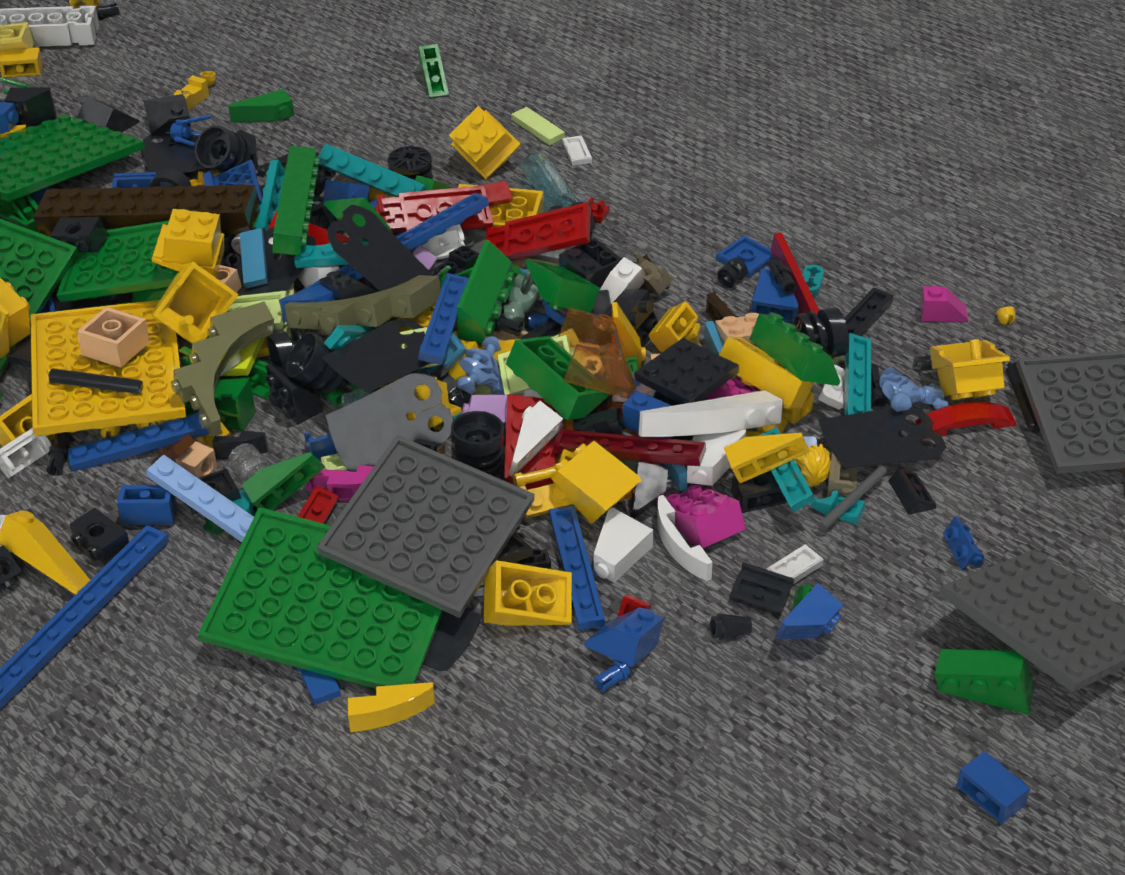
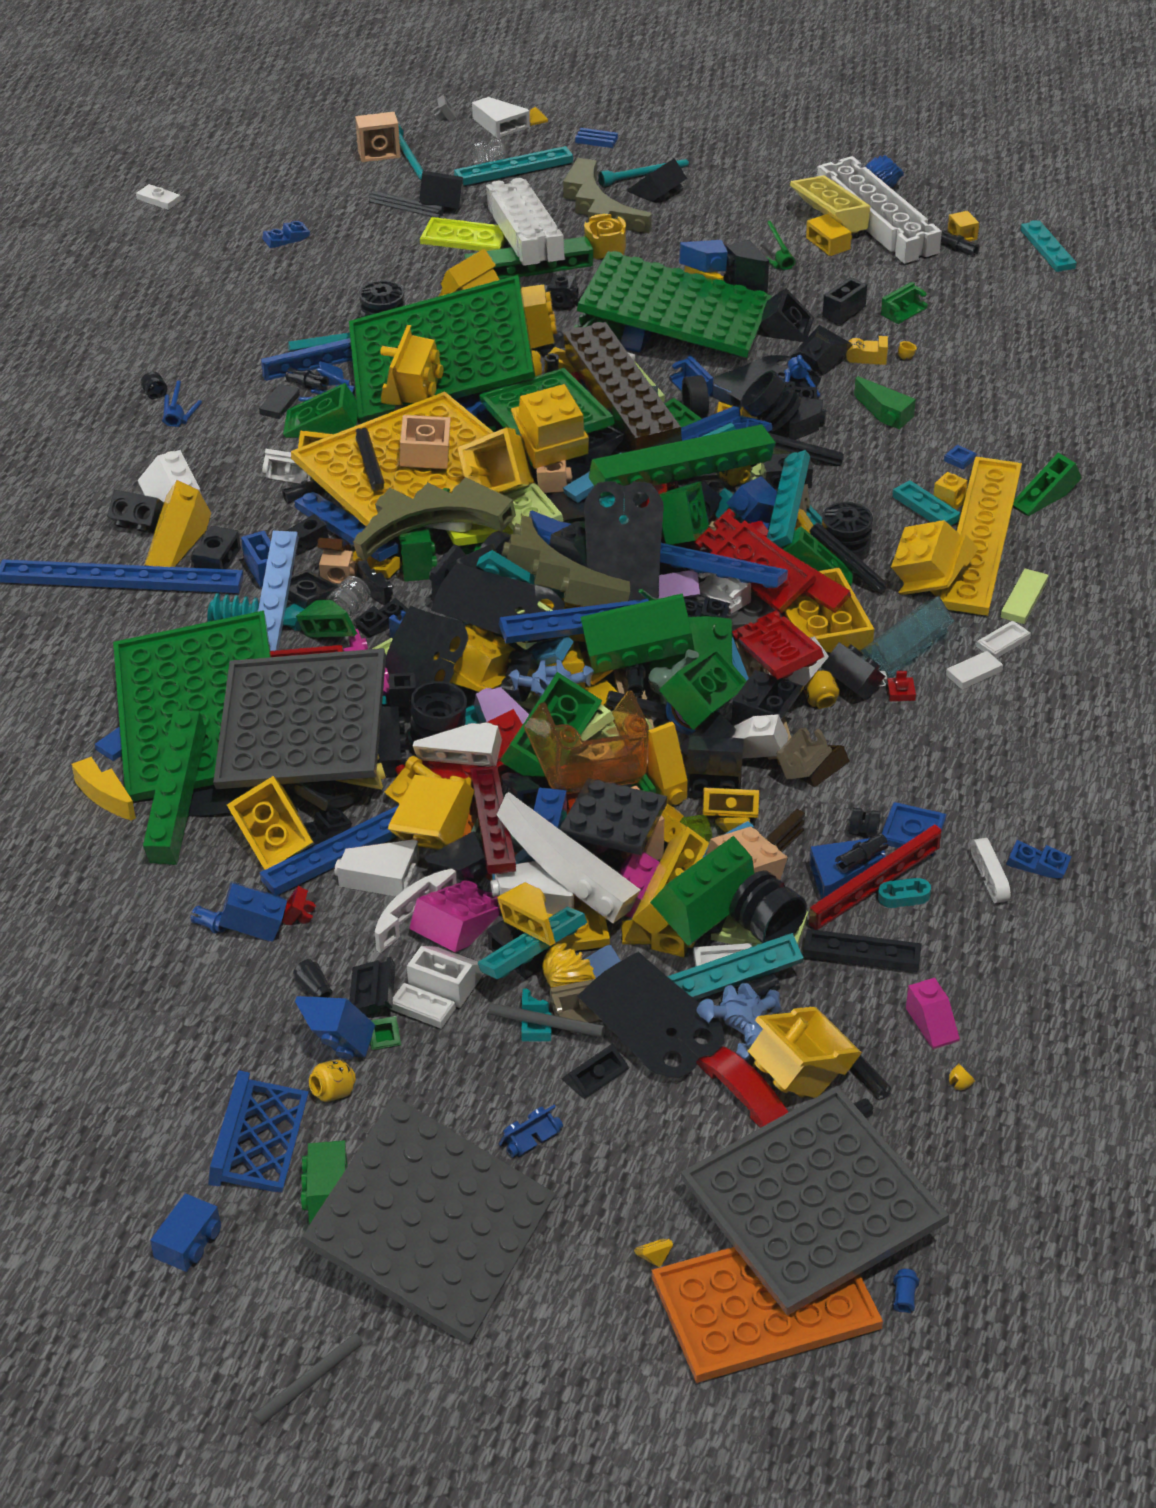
camera: 65 degrees right, 0 degrees up
black brick [50,217,108,252] -> none
none -> green brick [143,711,206,865]
none -> teal piece [207,593,259,622]
none -> blue fence [208,1070,309,1193]
none -> black leg [286,514,329,556]
none -> yellow head [309,1059,356,1102]
none -> black slope [354,598,408,635]
none -> white slope [407,946,484,1008]
none -> yellow slope [634,1239,673,1267]
none -> black axle [809,523,888,594]
none -> black brick [822,277,867,325]
none -> green hinge [881,282,928,324]
none -> teal plate [892,480,961,526]
none -> yellow brick [933,472,968,510]
none -> yellow plate [939,456,1022,616]
none -> blue tile [944,445,977,469]
none -> white tile [946,651,1003,689]
none -> white beam [971,838,1011,903]
none -> blue slope [1006,840,1071,878]

